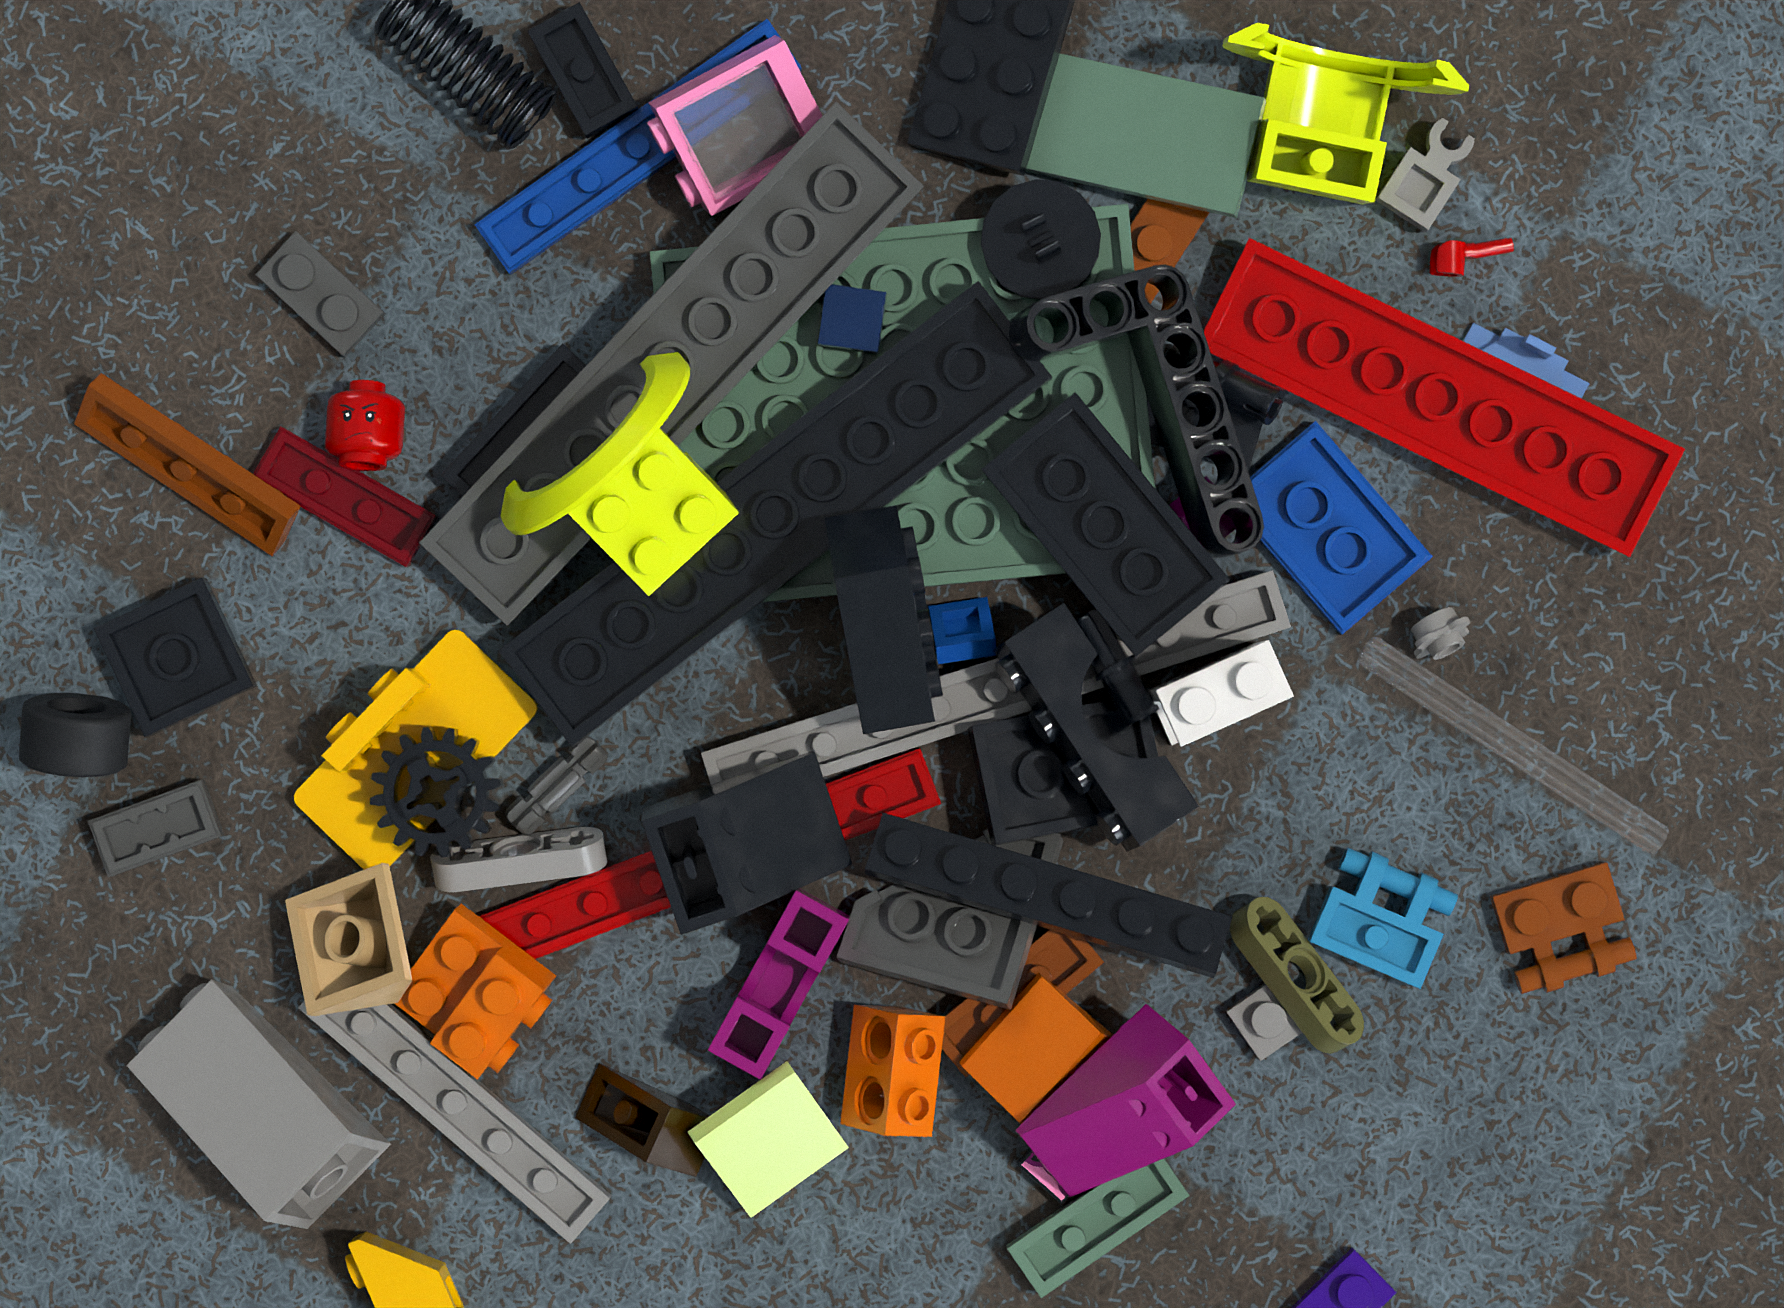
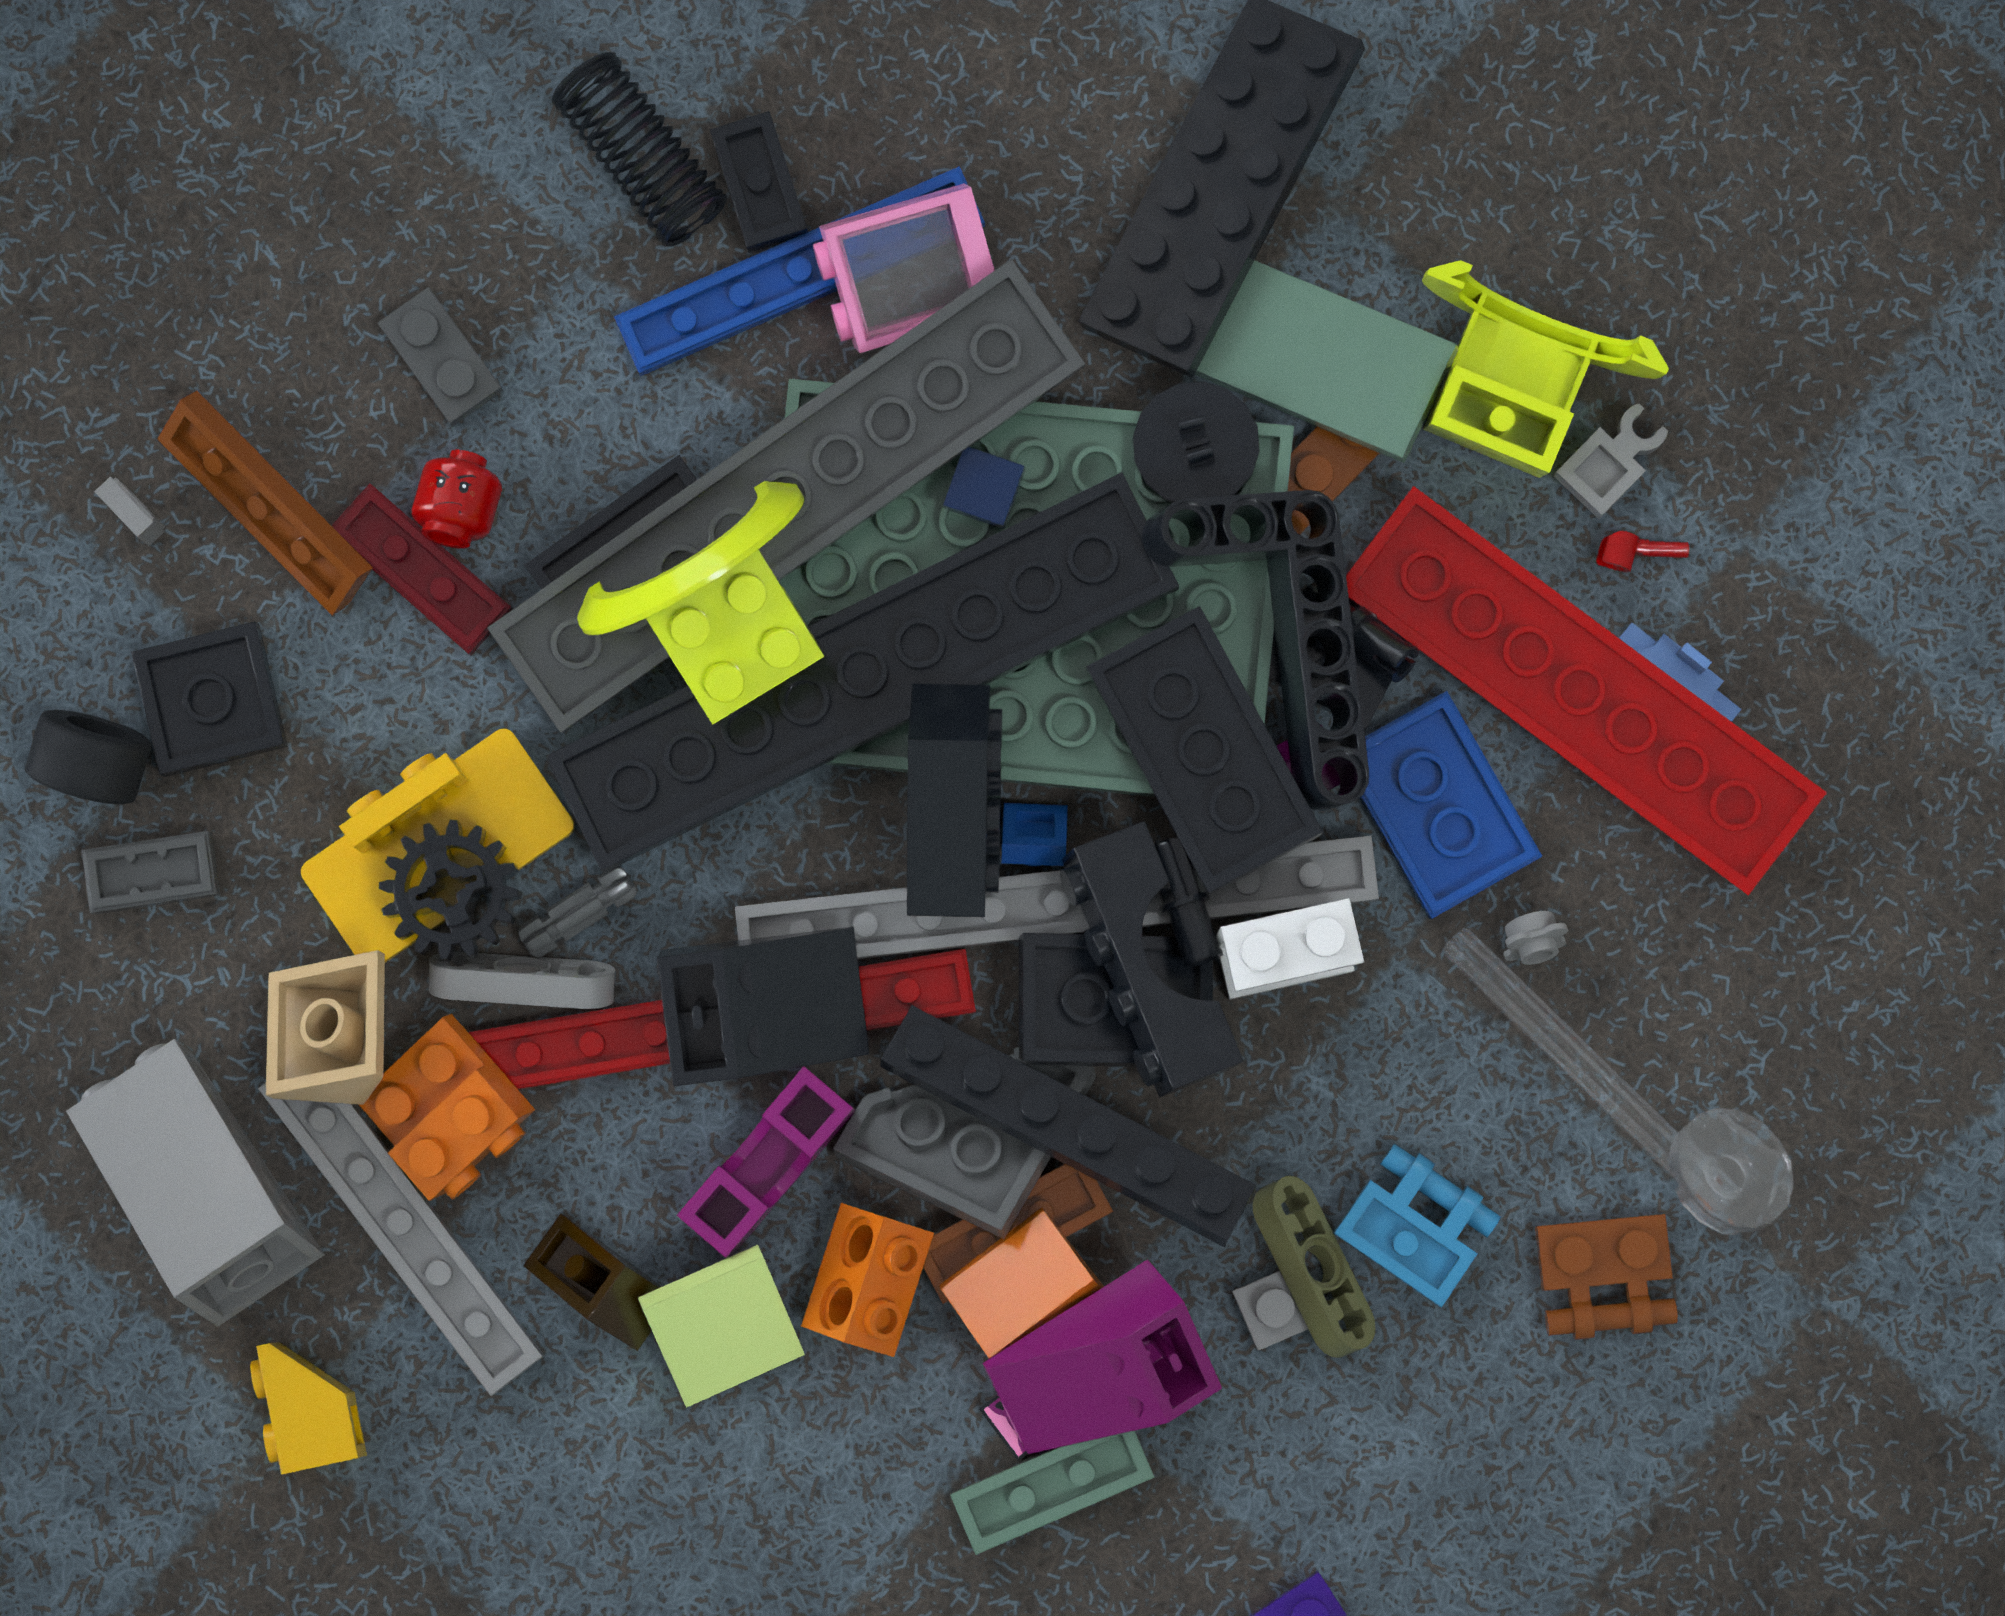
camera: 15 degrees right, 5 degrees down
none -> light grey tile [94,476,165,546]
none -> clear tile [1668,1108,1794,1235]

